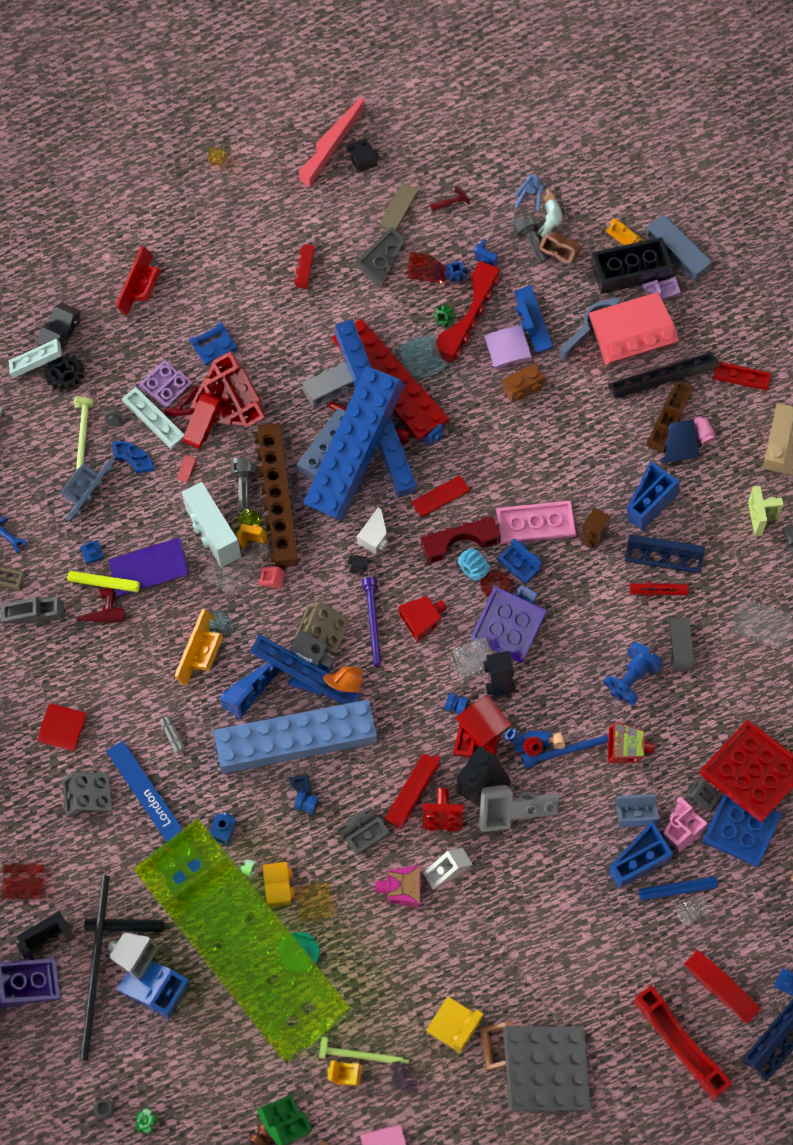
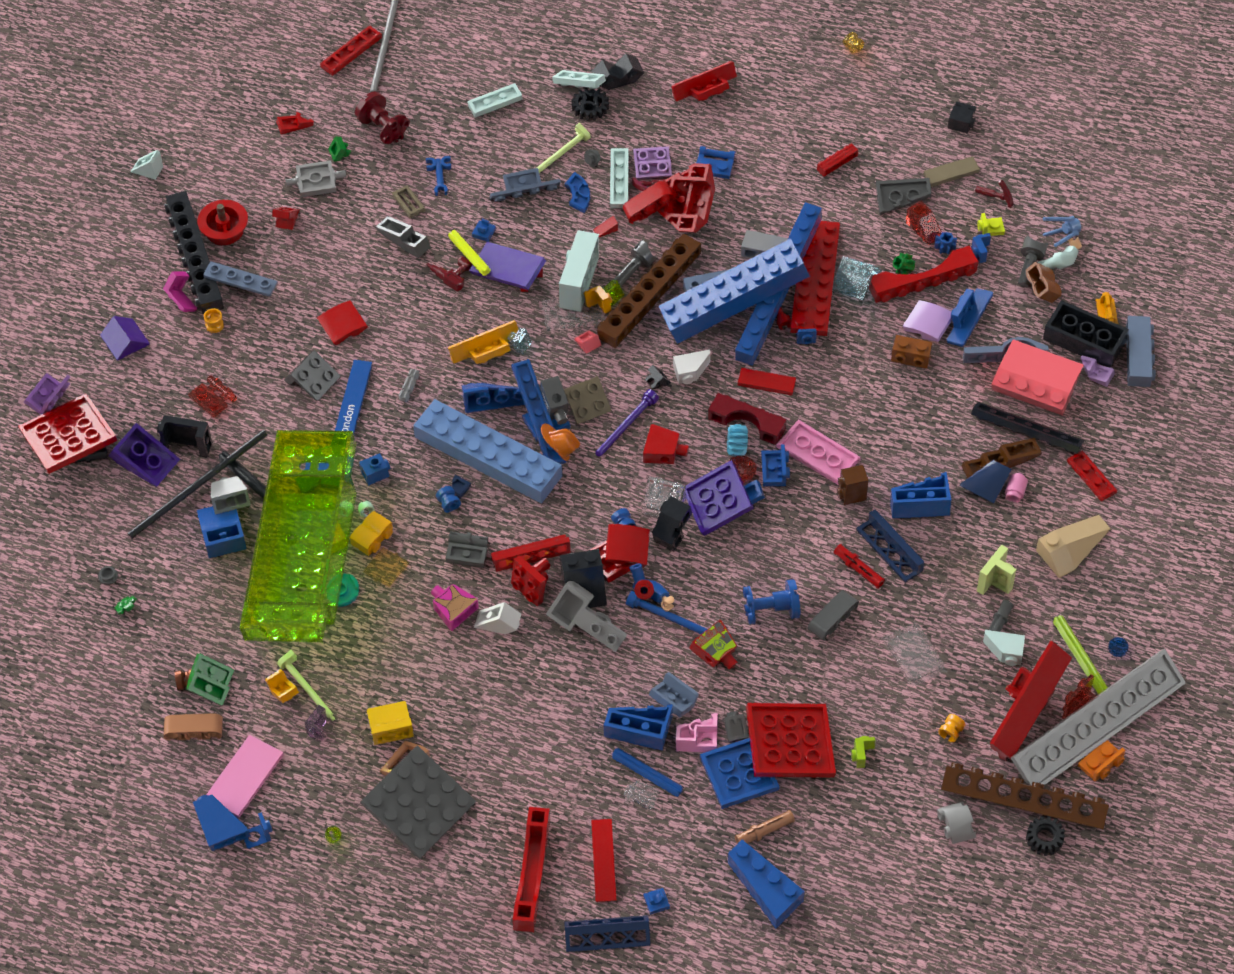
camera: 45 degrees right, 10 degrees down
coral slope [299,97,365,187] -> none
none -> neon yellow bracket [977,213,1005,236]

